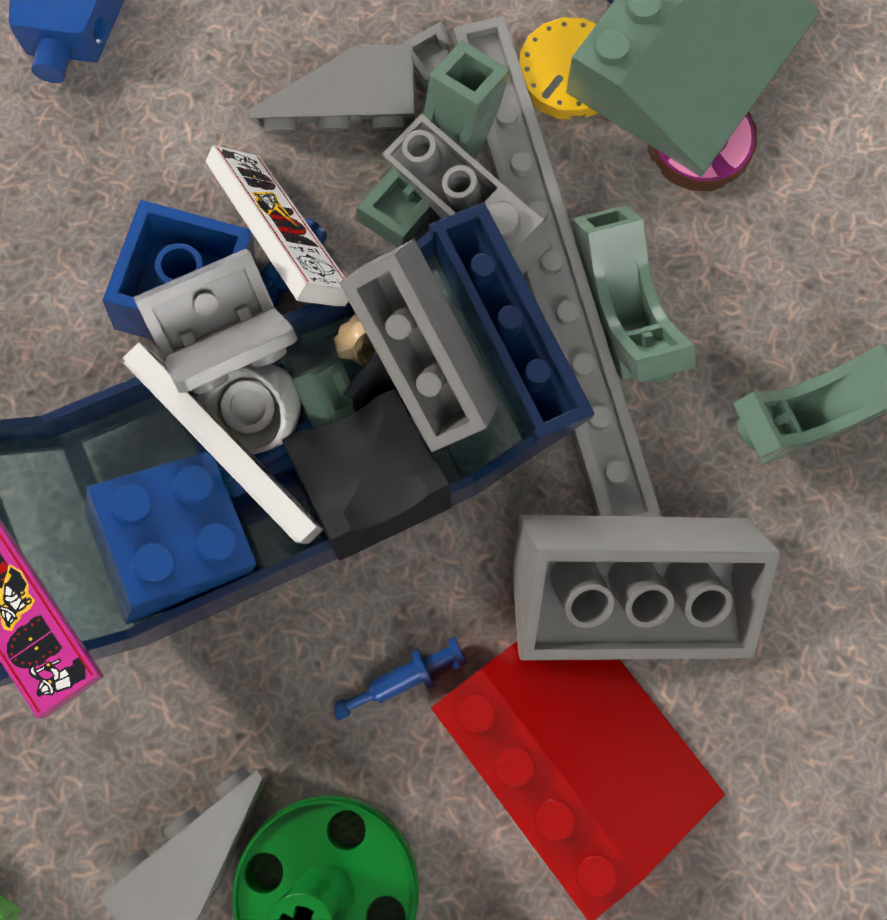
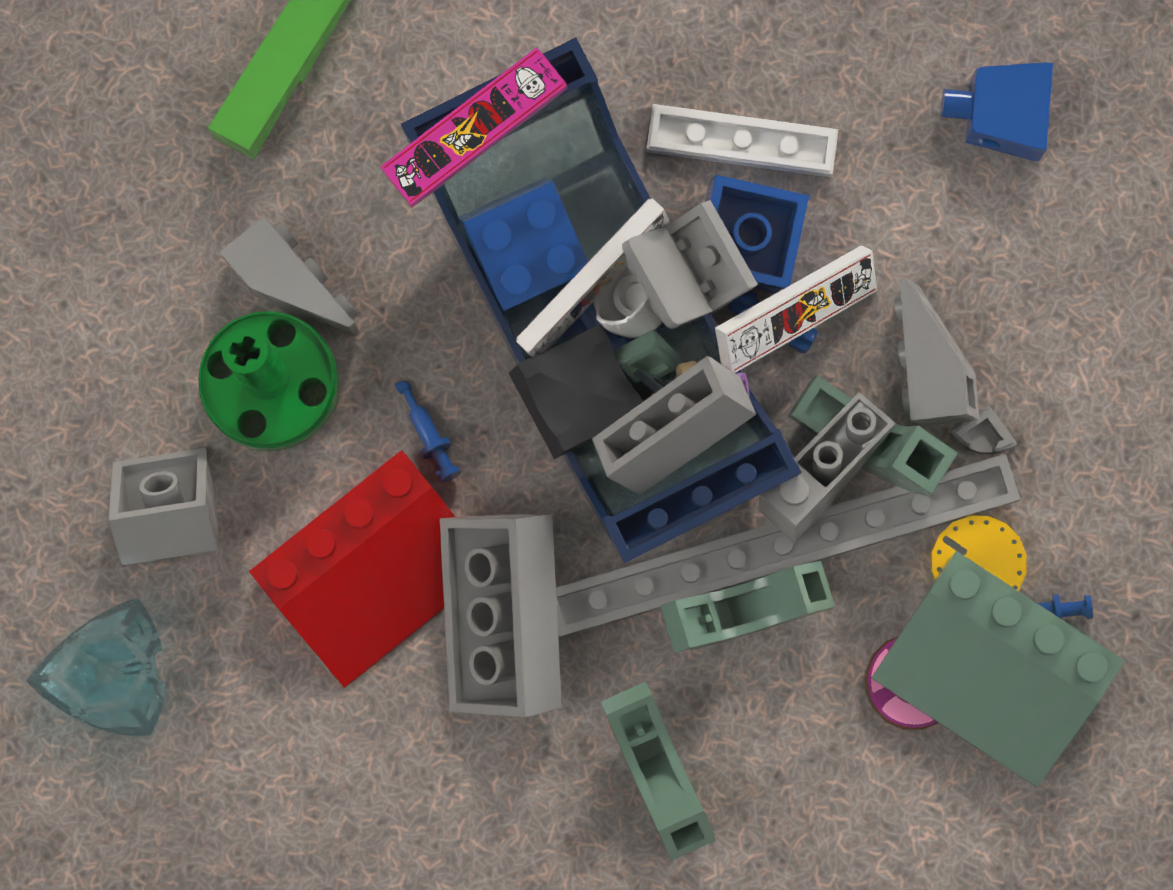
camera: 90 degrees right, 5 degrees up
none -> white tile [646,104,839,178]

